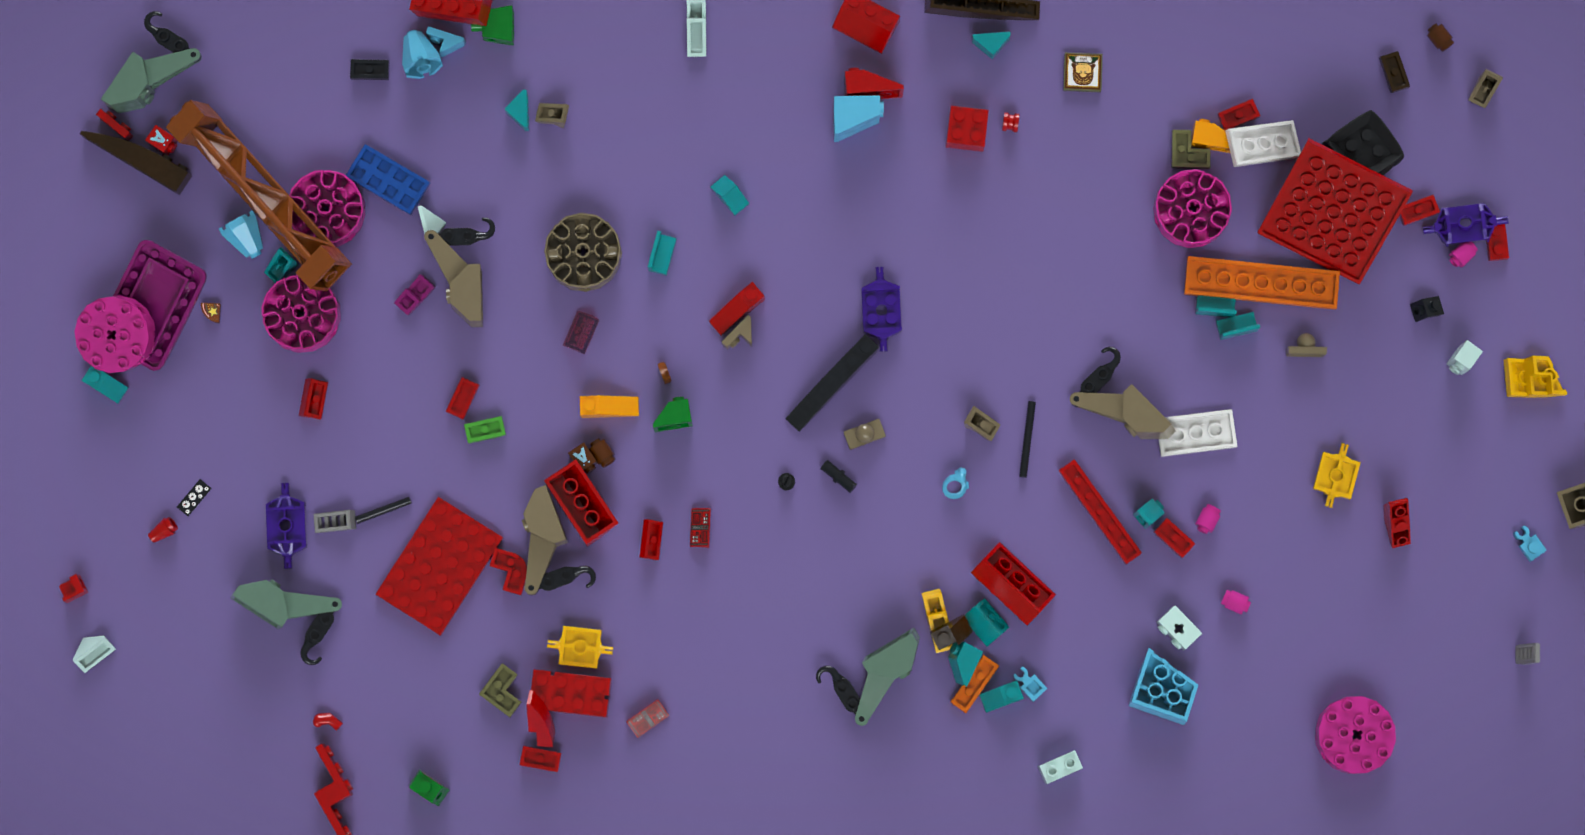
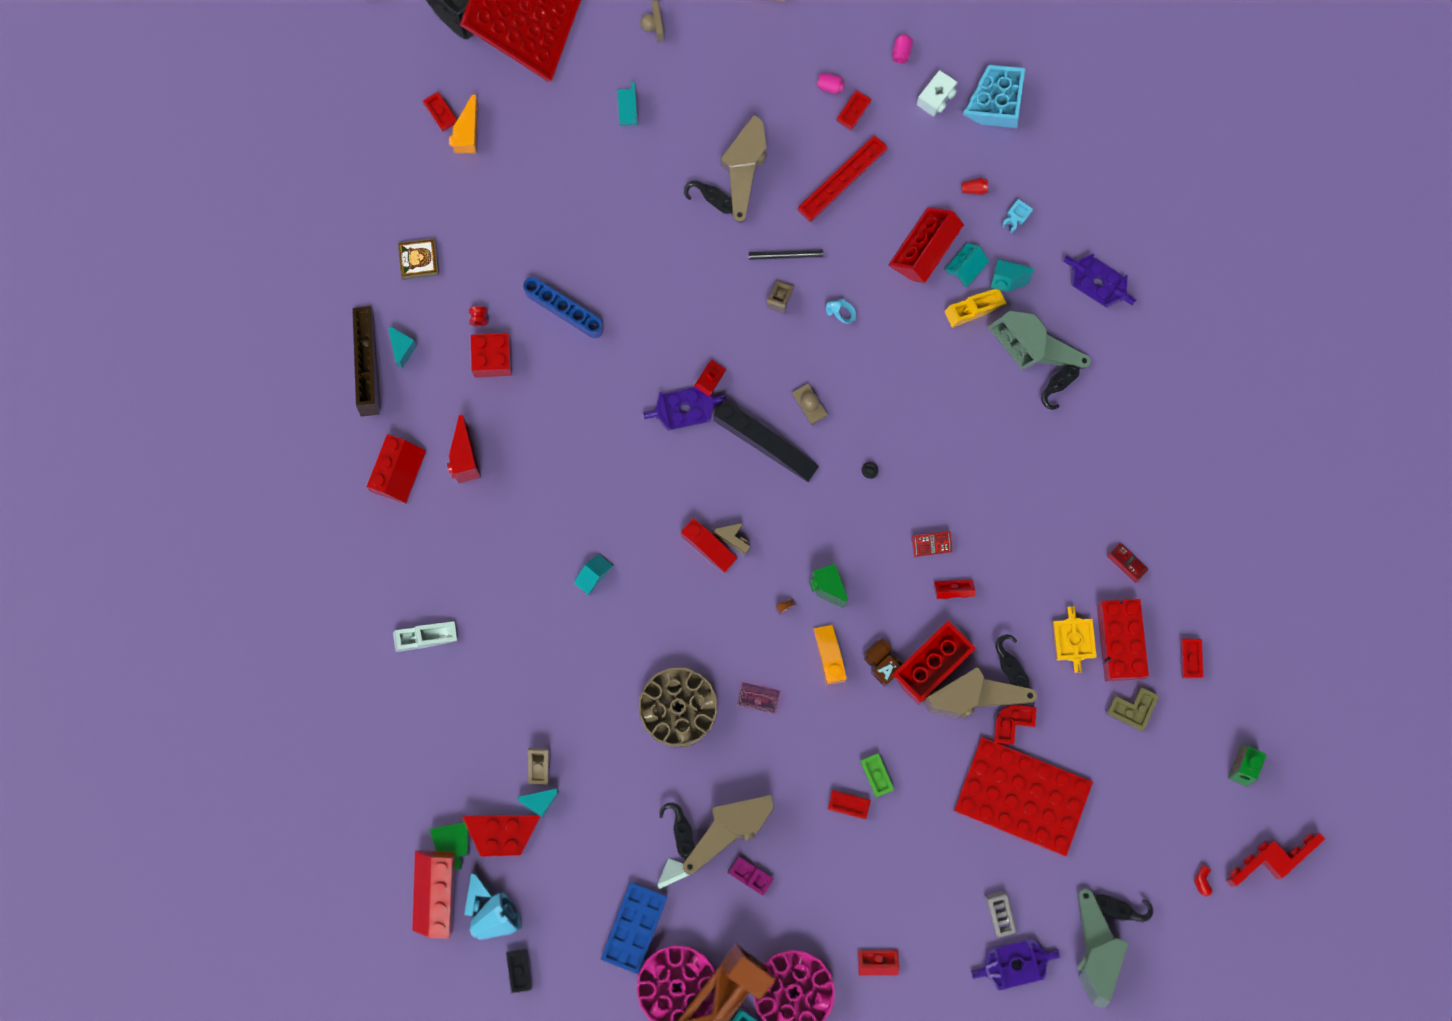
camera: 100 degrees left, 5 degrees down
black bar [355,497,412,524] -> none
red slope [527,690,555,747] -> none
teal panel [648,230,677,276] -> none
black pin [820,460,857,493] -> none
medium azure slope [834,96,884,142] -> none
dark brown slope [930,614,973,650] -> none
orange tile [950,655,999,713] -> none
teal slope [979,680,1024,713] -> none
light aqua brick [1038,750,1083,784] -> none
teal slope [1133,498,1165,529] -> none
dark pink brick [1153,169,1232,248] -> none
white tile [1158,409,1237,457] -> none
olive plate [1171,130,1210,169] -> none
orange plate [1184,256,1340,310] -> none
teal panel [1216,312,1260,340] -> none
white tile [1225,120,1301,167] -> none
none -> red wing [462,815,540,856]
none -> blue beam [523,277,603,338]
none -> red plate [694,359,726,397]
none -> red cone [962,177,988,196]
none -> dark purple plate [1063,253,1137,307]

